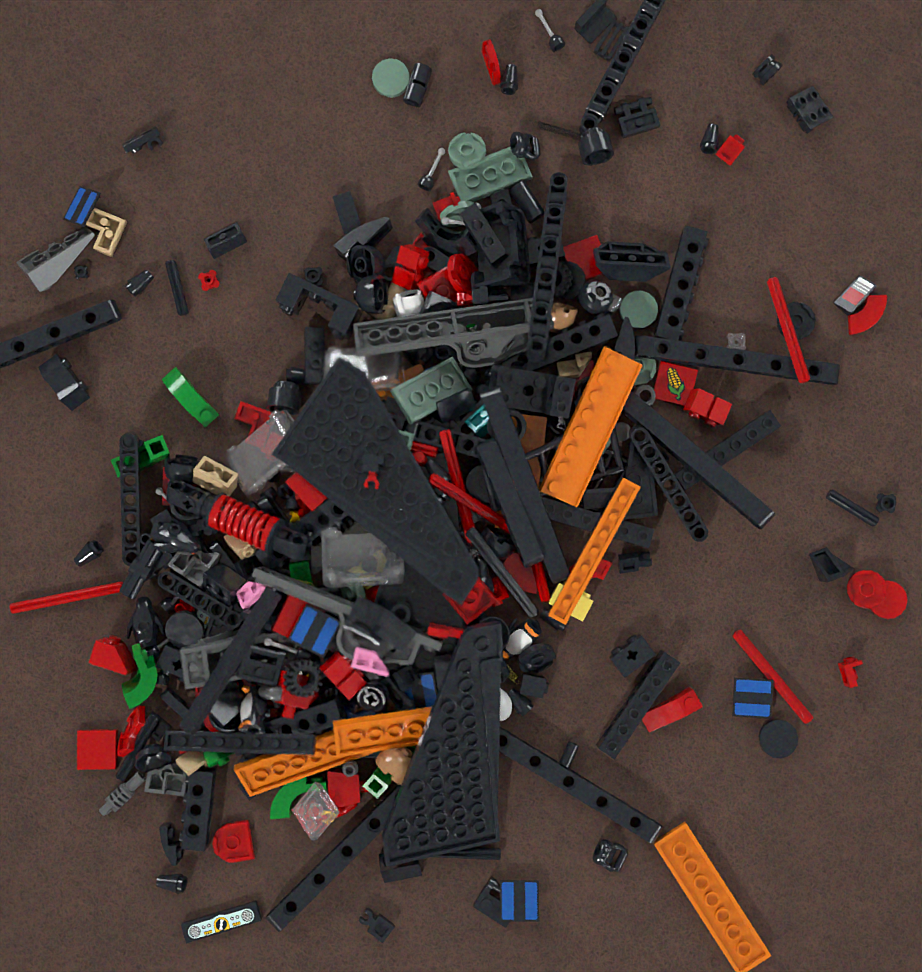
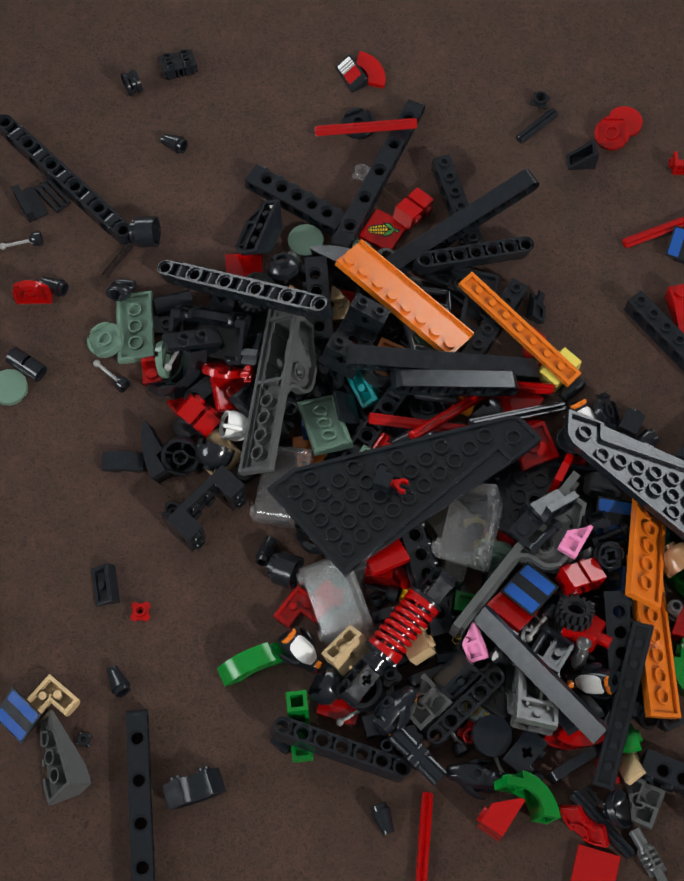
camera: 75 degrees left, 20 degrees down
black axle [165,260,189,316] -> none
black plate [304,327,325,385] -> none
black brick [609,634,656,678] -> none
black plate [614,97,660,139] -> none
red bracket [715,134,745,166] -> none
none -> animal [277,628,323,674]

